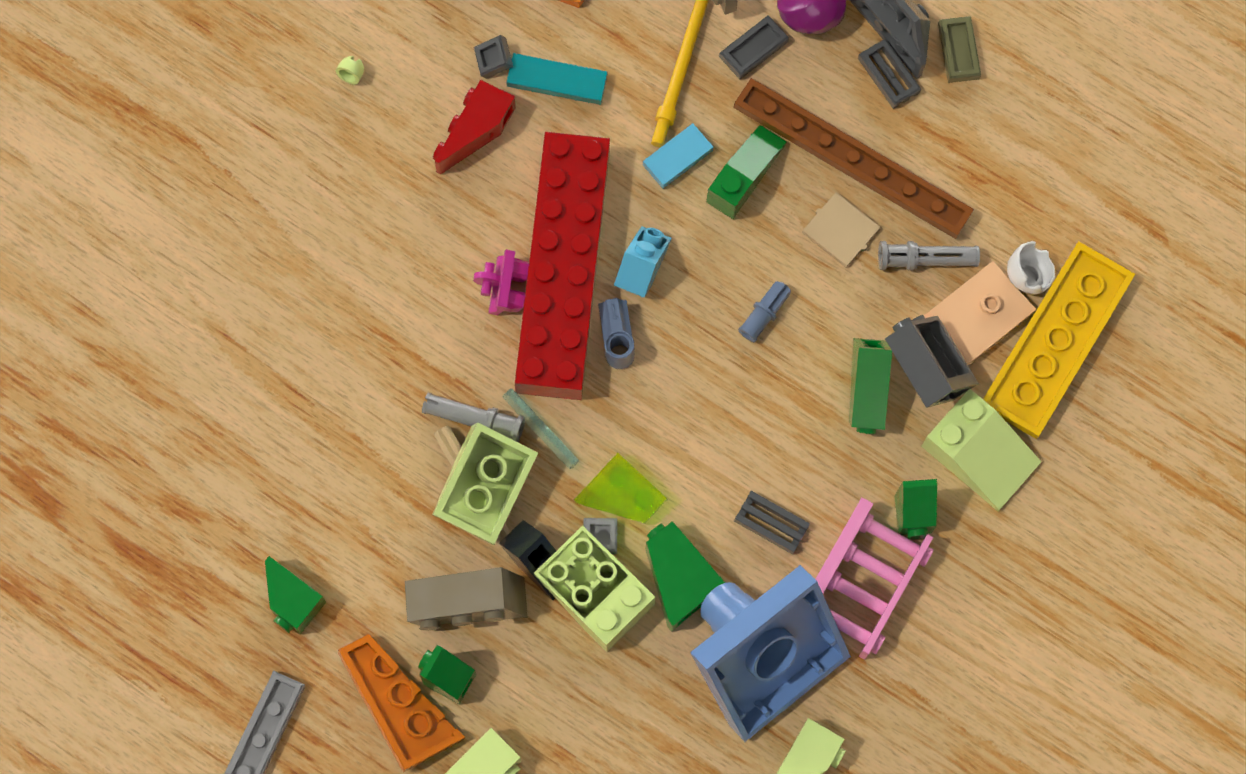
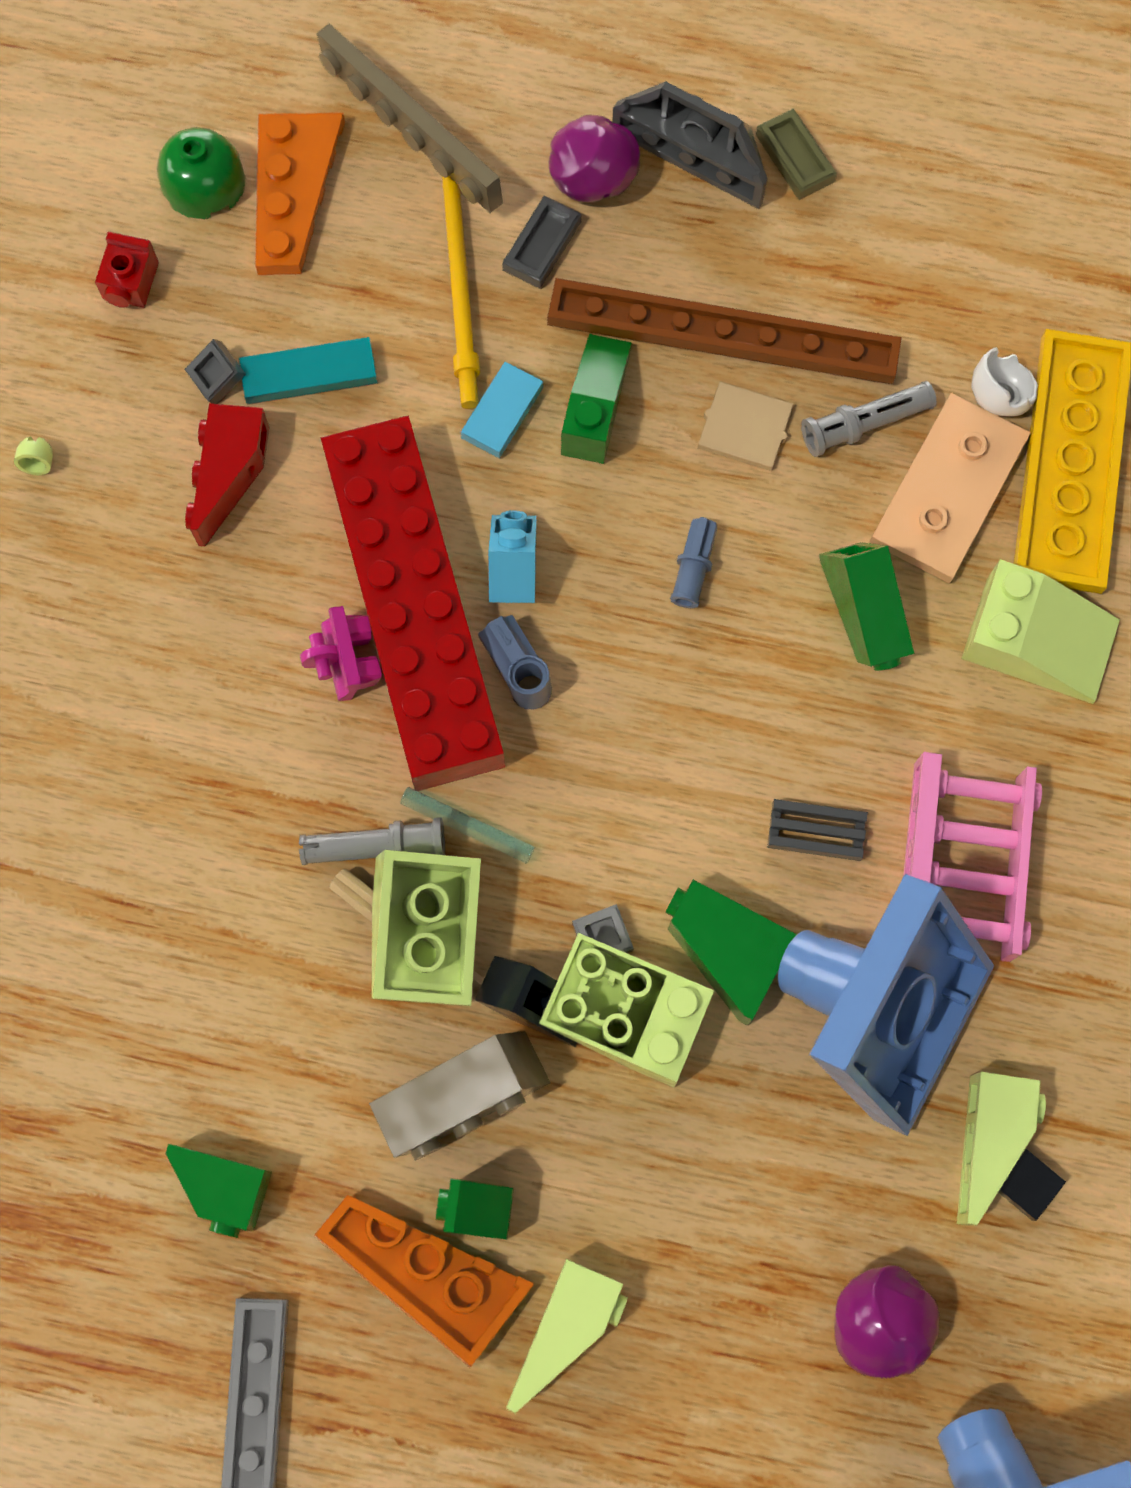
camera: 20 degrees left, 0 degrees up
clear neon green wing [574,453,668,524] -> none
dark grey tile [858,39,921,109] -> none
dark grey window [885,315,979,408] -> none
green slope [894,479,938,540] -> none

